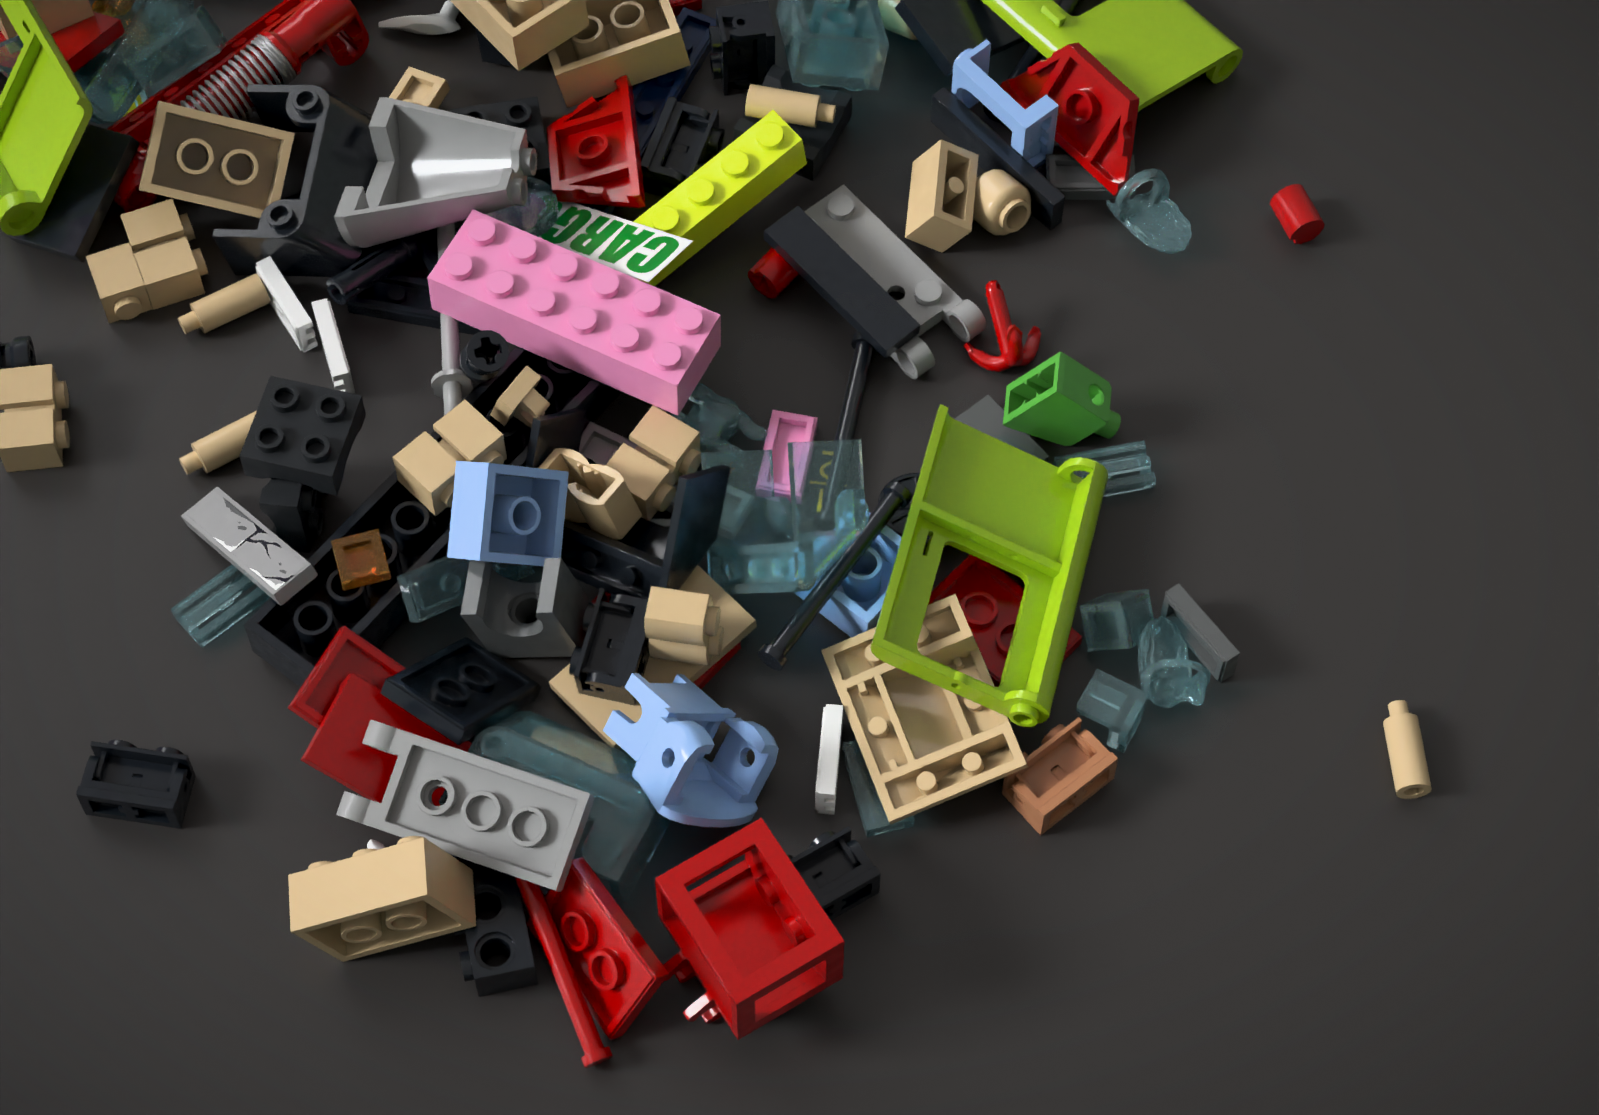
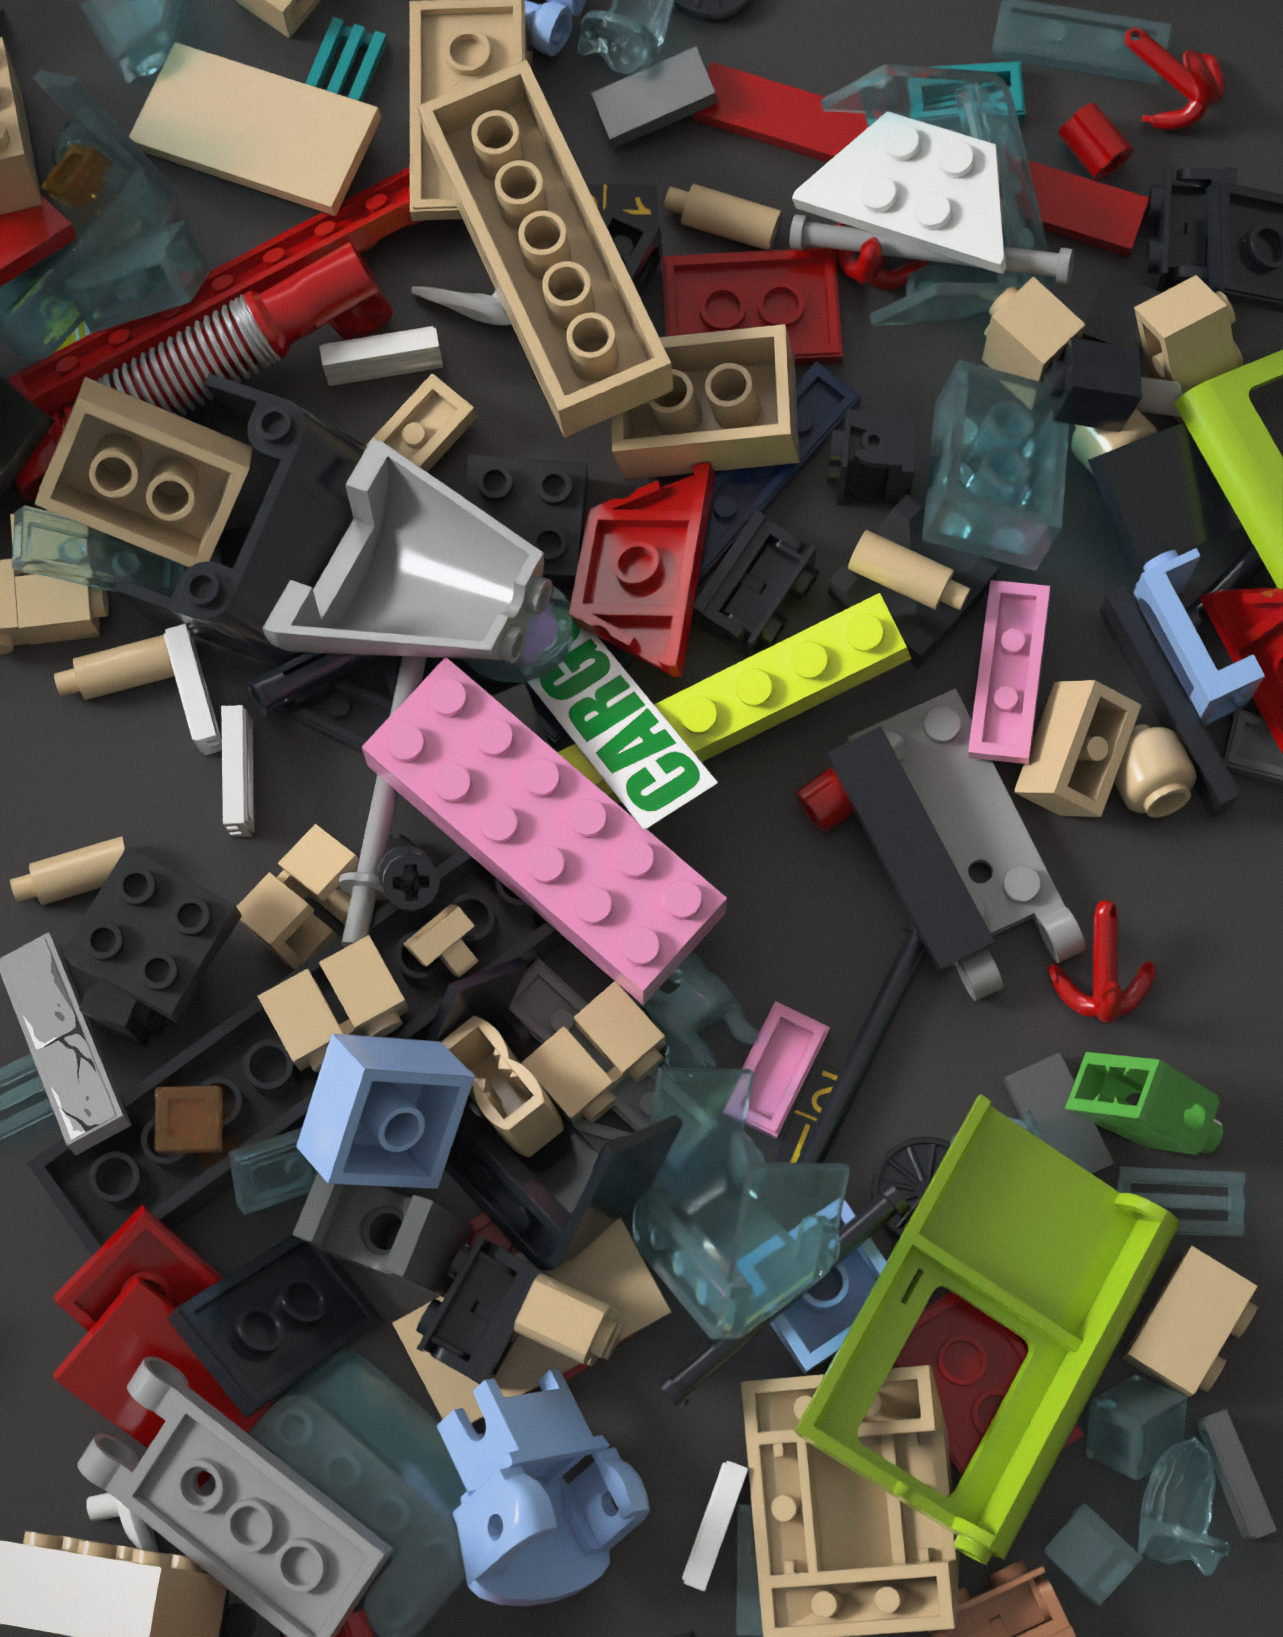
camera: 20 degrees right, 15 degrees up
none -> clear light blue tile [12,505,184,597]
none -> tan piece [237,824,359,970]
none -> white tile [320,326,443,386]
none -> bright pink plate [968,580,1051,764]
none -> tan brick [1120,1246,1258,1398]

